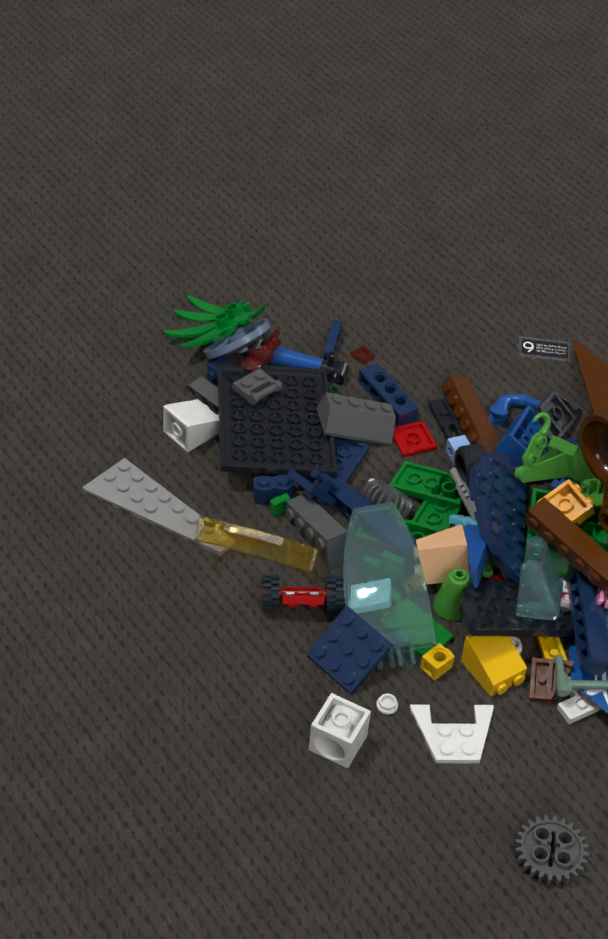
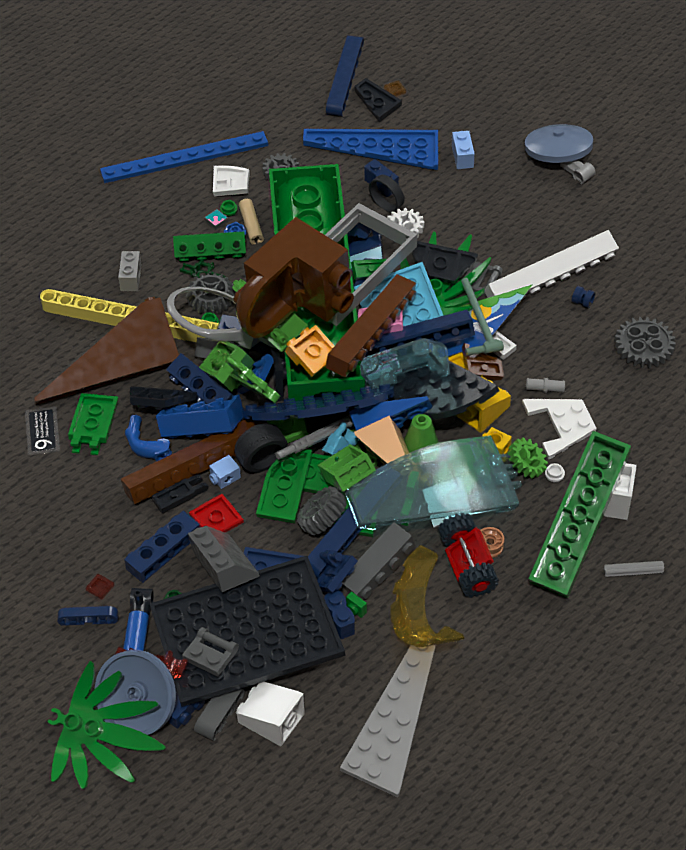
camera: 100 degrees left, 5 degrees up
dark blue plate [306,605,394,694] -> none
none -> green tile [68,393,119,455]
none -> bright green window [318,444,376,492]
none -> nougat wheel [481,527,504,558]
none -> bright green gear [507,438,548,478]
none -> light grey pin [526,378,565,393]
none -> green brick [529,431,631,599]
none -> light grey axle [604,561,664,577]

